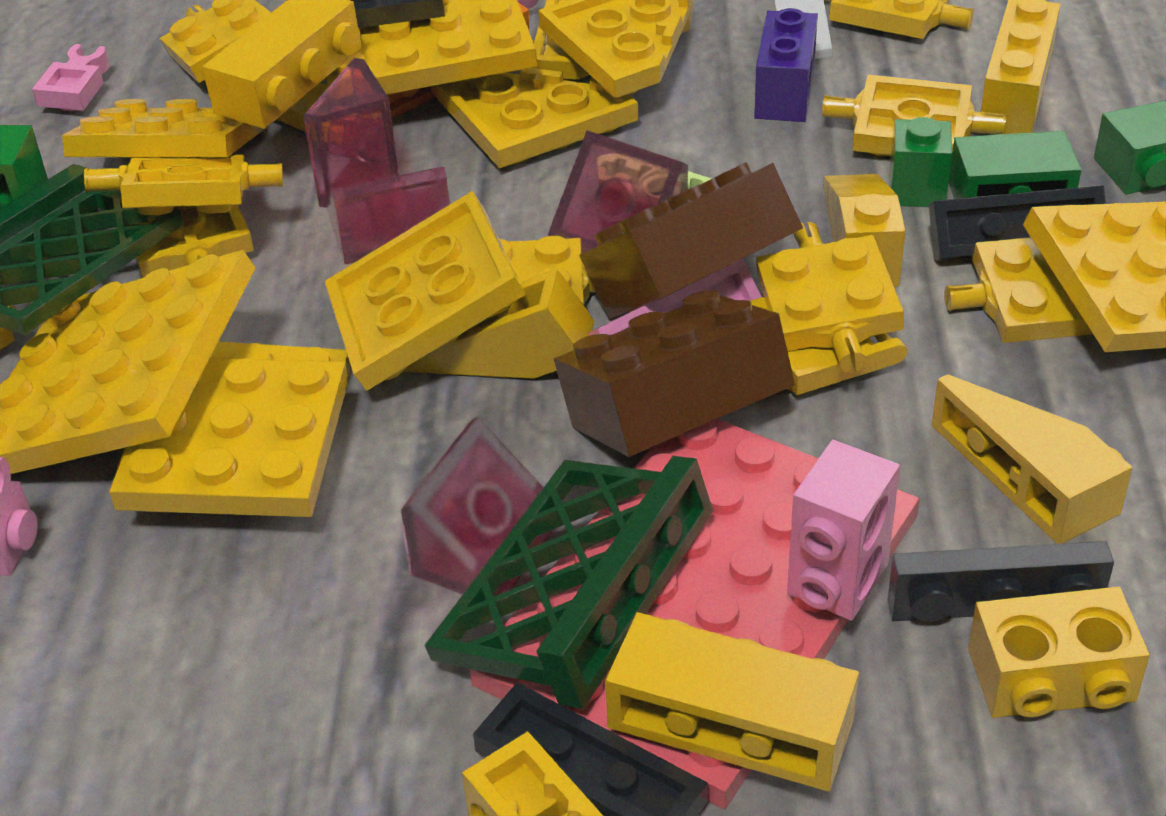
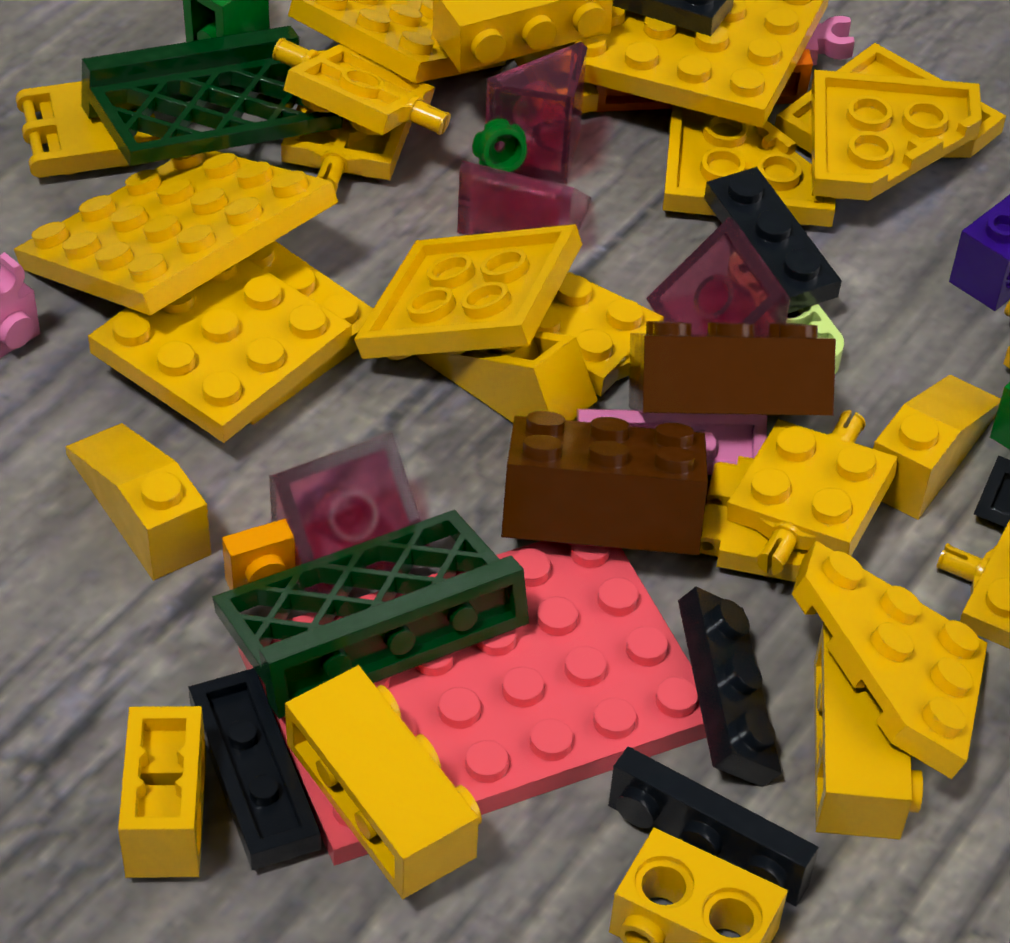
camera: 30 degrees right, 5 degrees up
bright pink brick [787,439,900,621] -> none
none -> yellow slope [65,423,211,581]
none -> light orange plate [222,518,295,590]
none -> green plate [472,118,527,174]
none -> black plate [678,586,782,787]
none -> black plate [704,167,842,313]
none -> yellow plate [792,541,987,779]

